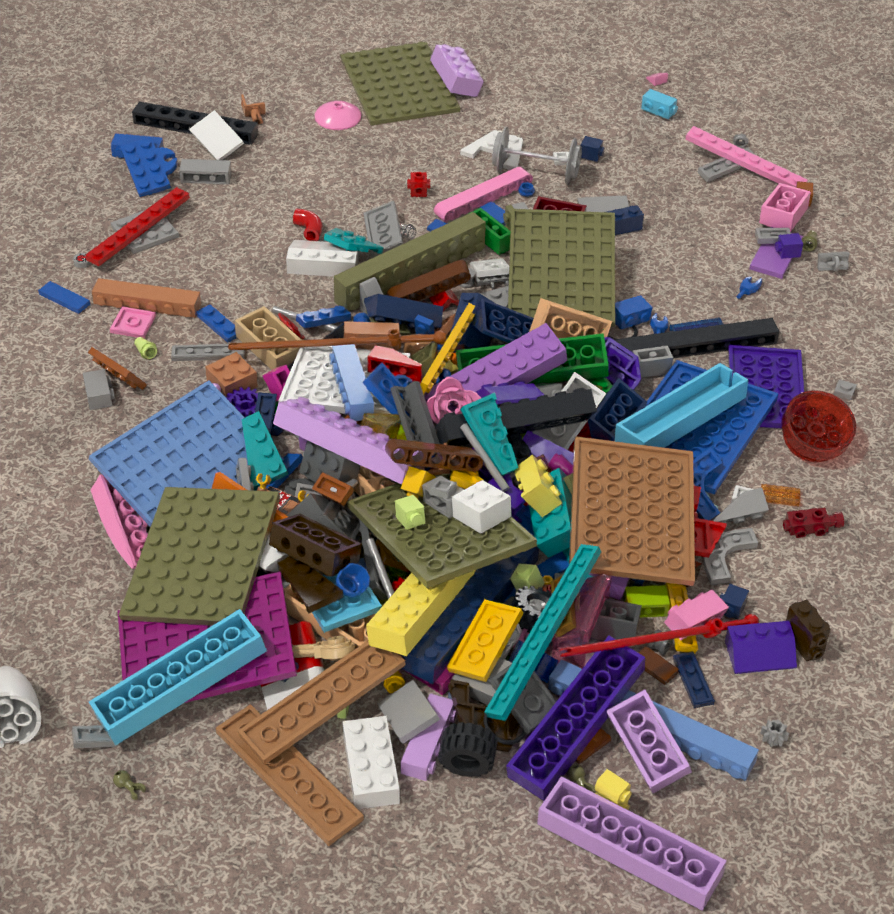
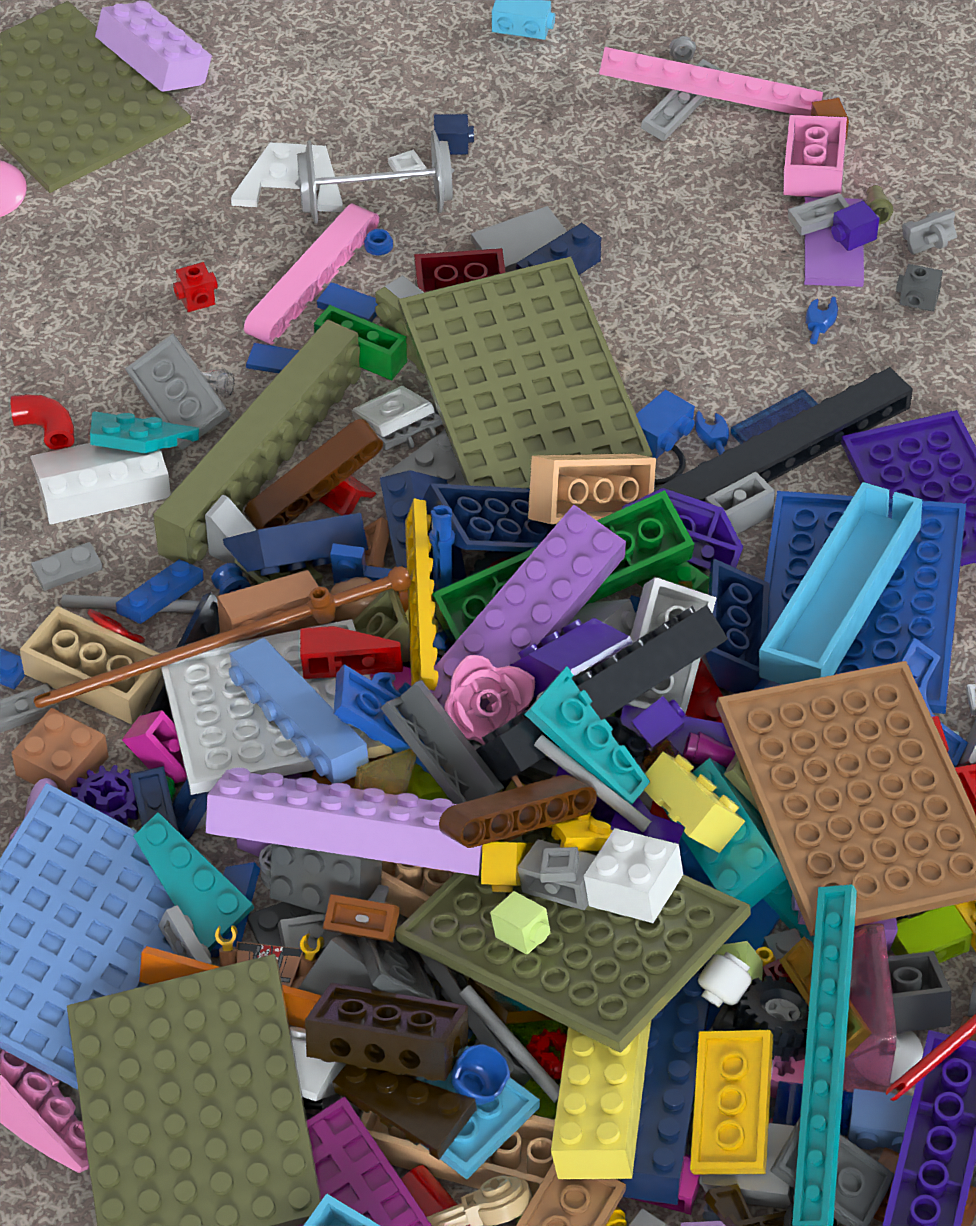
camera: 20 degrees left, 5 degrees up
none -> light grey plate [31,542,103,591]
none -> blue pin [429,505,455,592]
none -> dark purple brick [631,696,685,751]
none -> white head [698,952,752,1007]
none -> dark grey brick [896,264,943,312]

